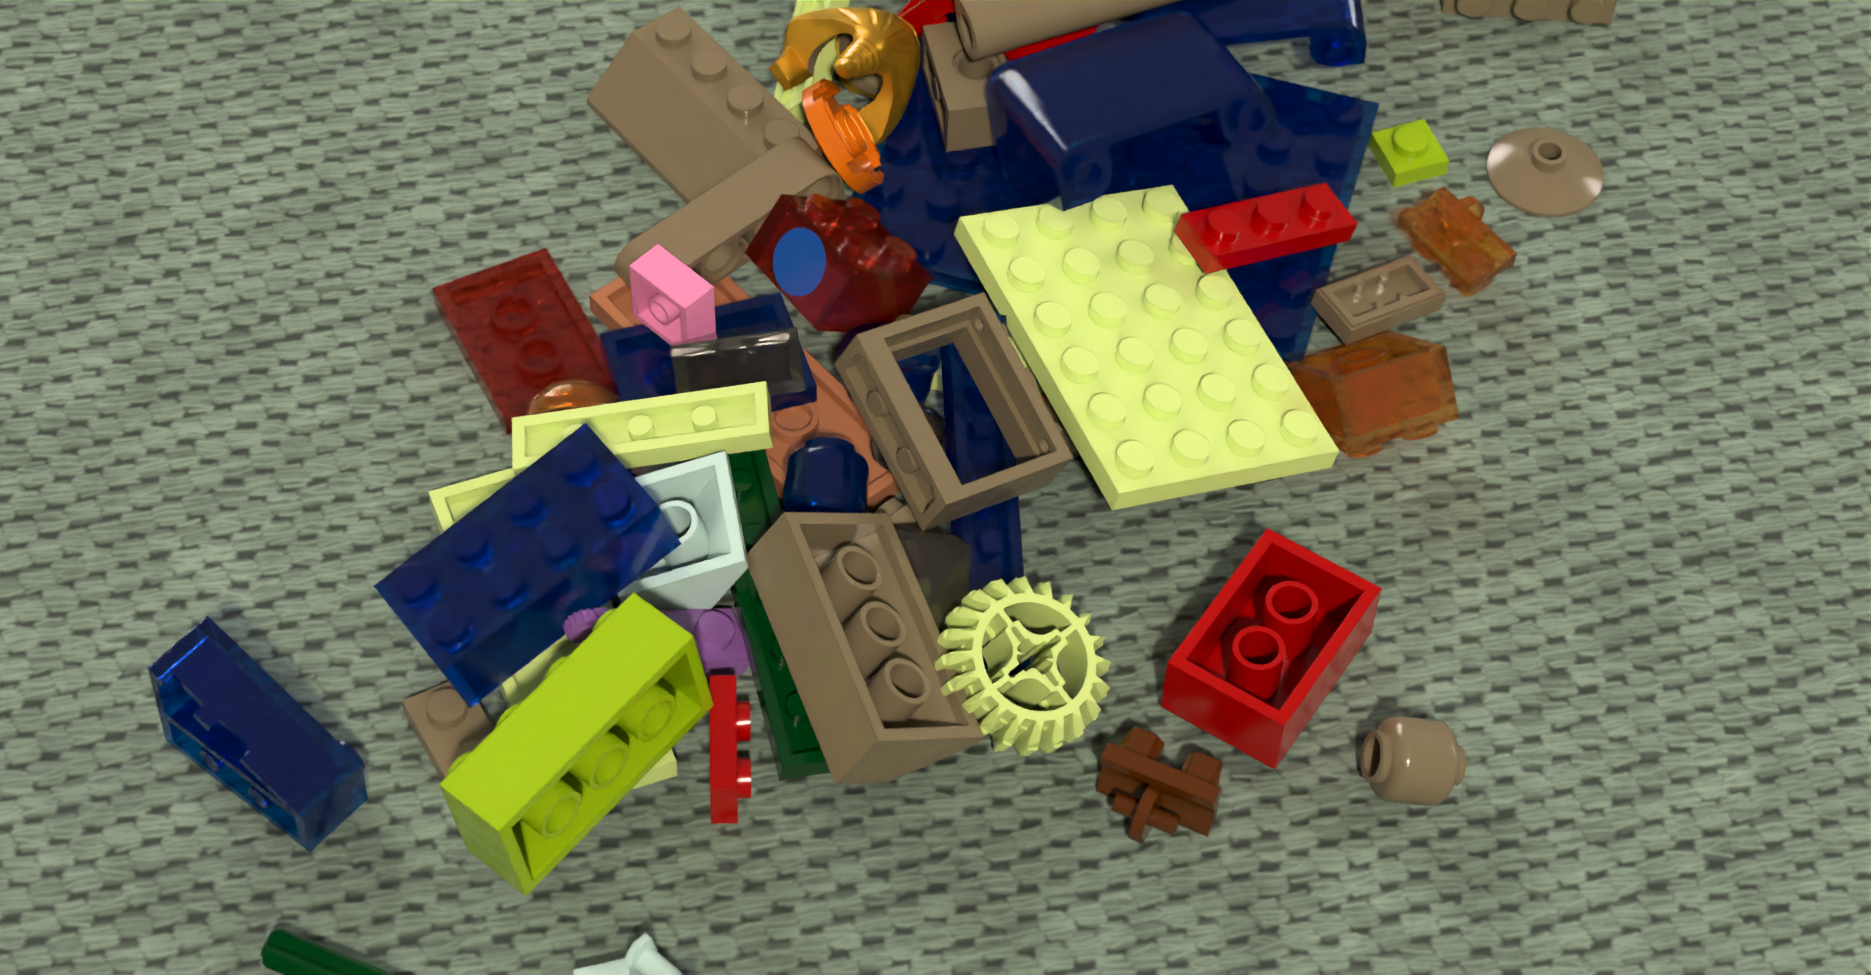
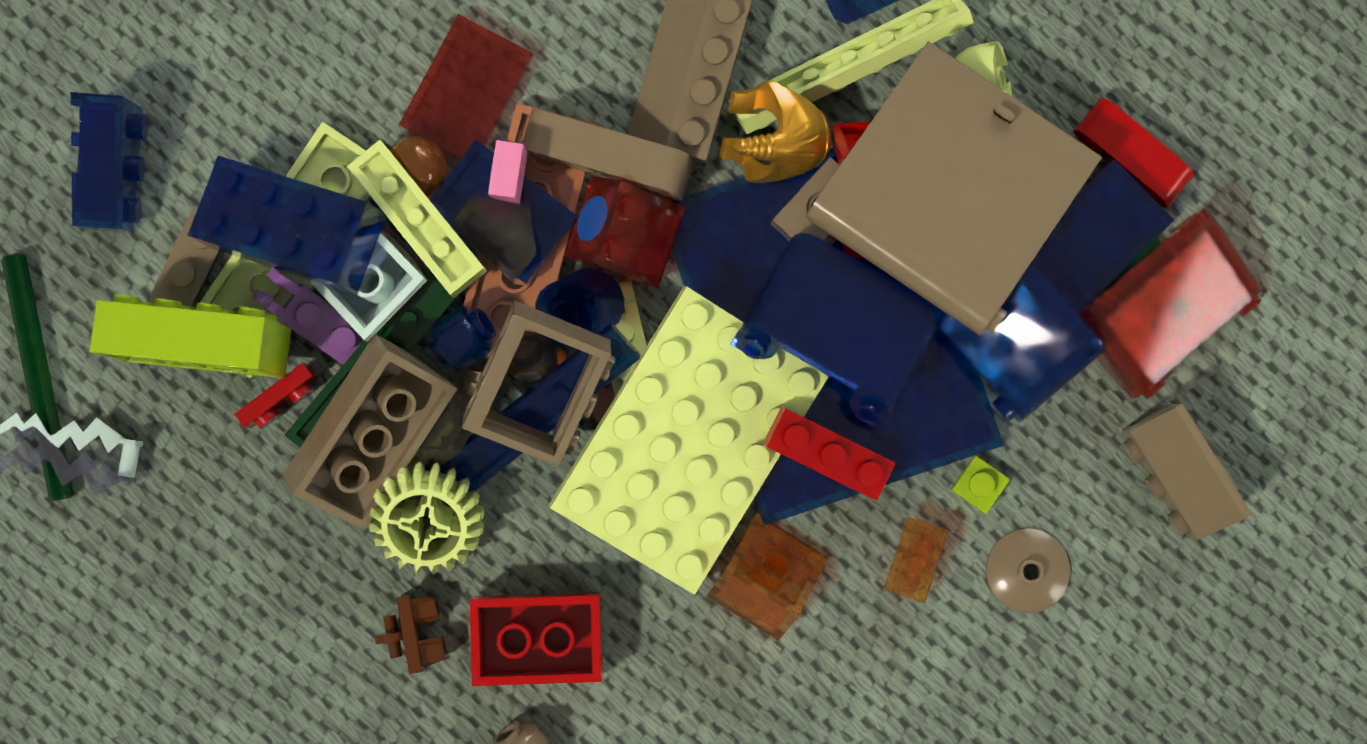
camera: 55 degrees right, 35 degrees up
orange plate [802,78,884,194] -> none
dark tan plate [1311,255,1446,345] -> none

